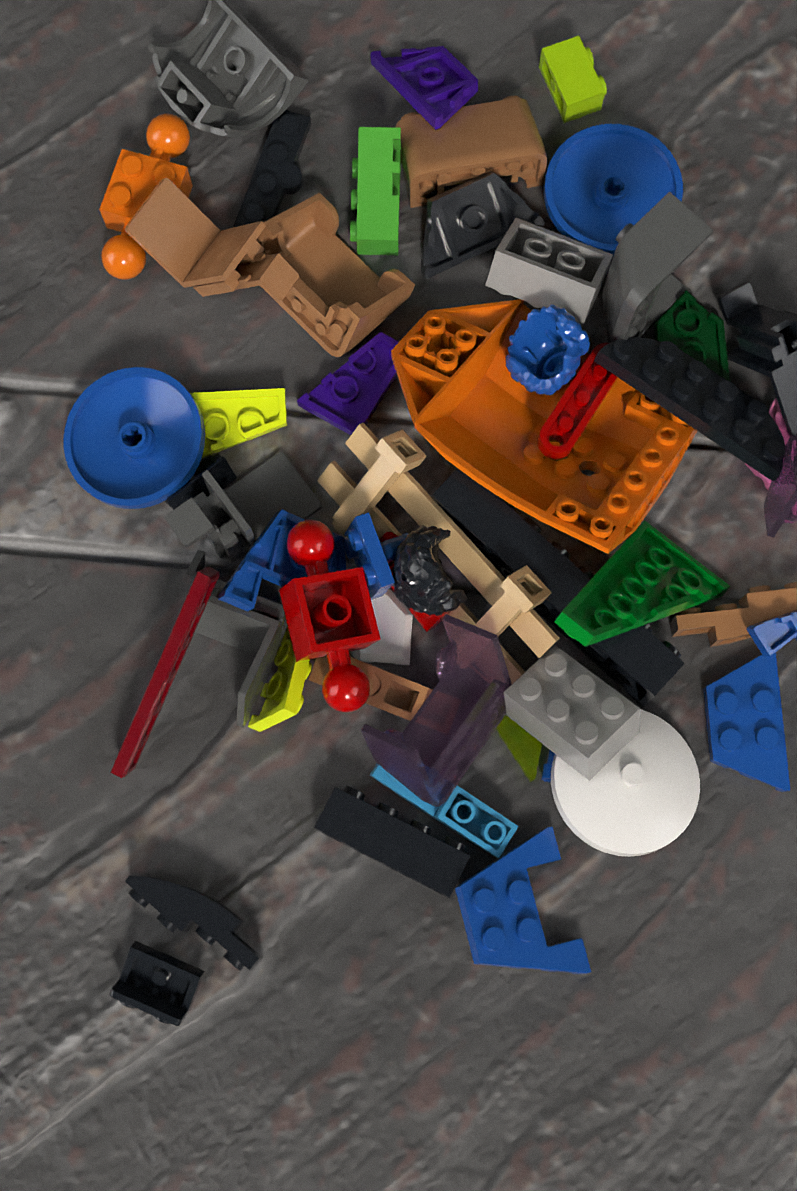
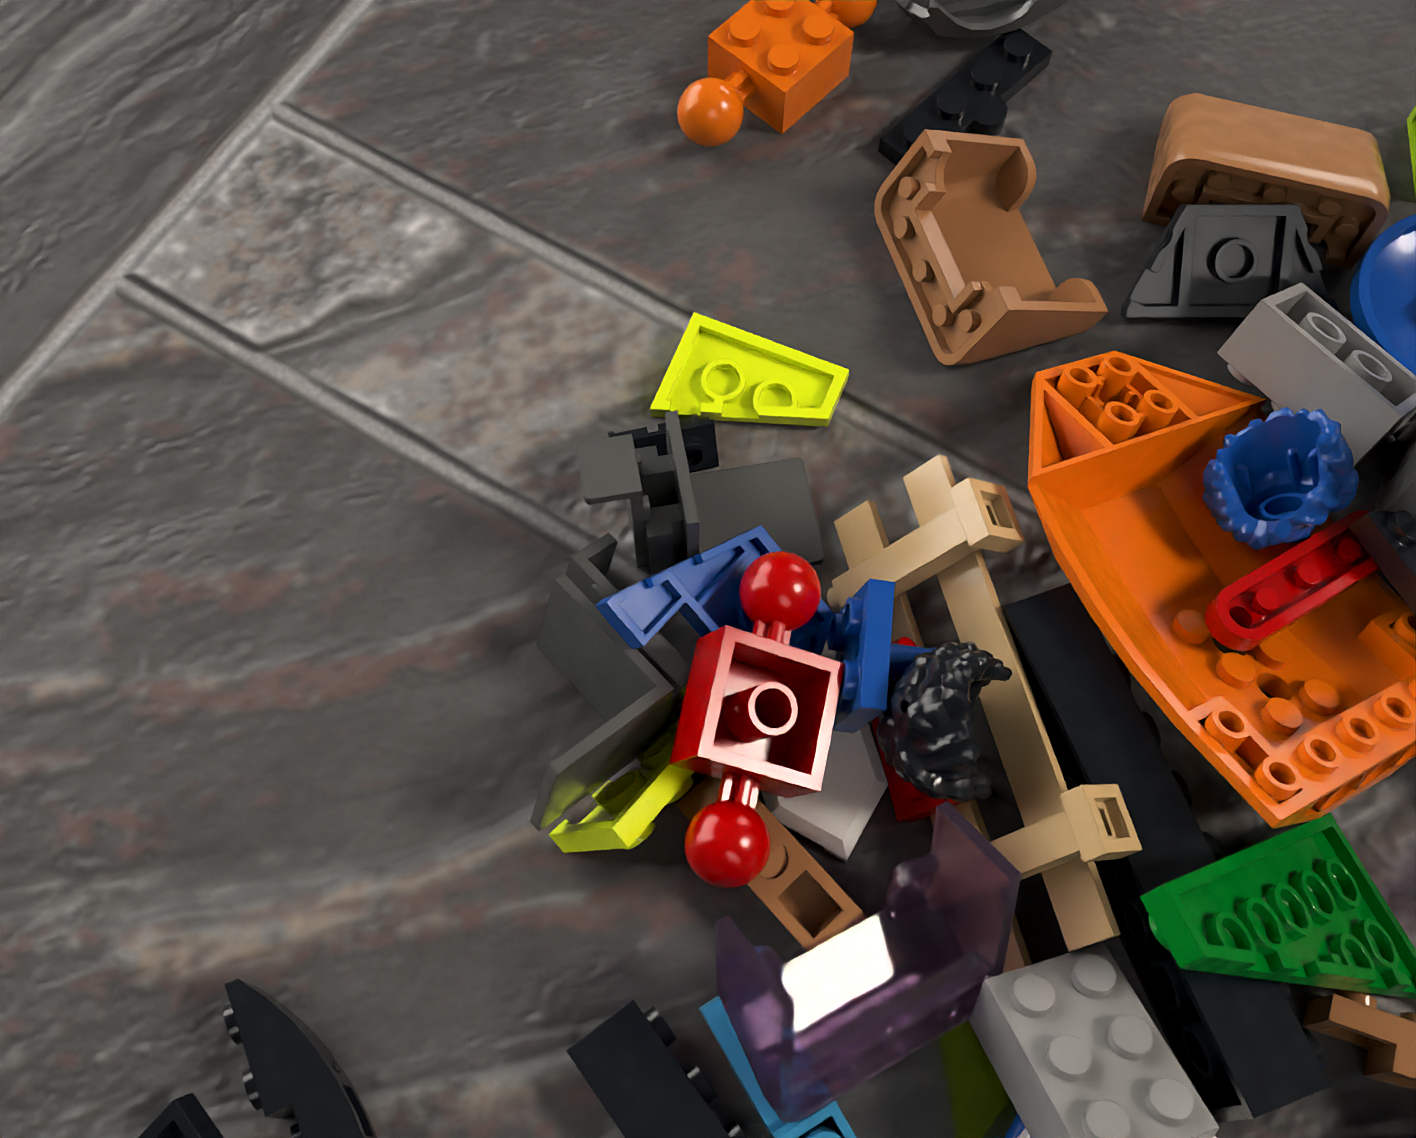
camera: 25 degrees right, 10 degrees down
blue dish [63,367,205,509] -> none
dark red tile [110,567,220,778] -> none
medium nougat piece [125,178,299,301] -> none
dark purple wing [296,332,399,435] -> none
bright green wedge [350,127,401,256] -> none
dark purple wing [370,46,478,130] -> none

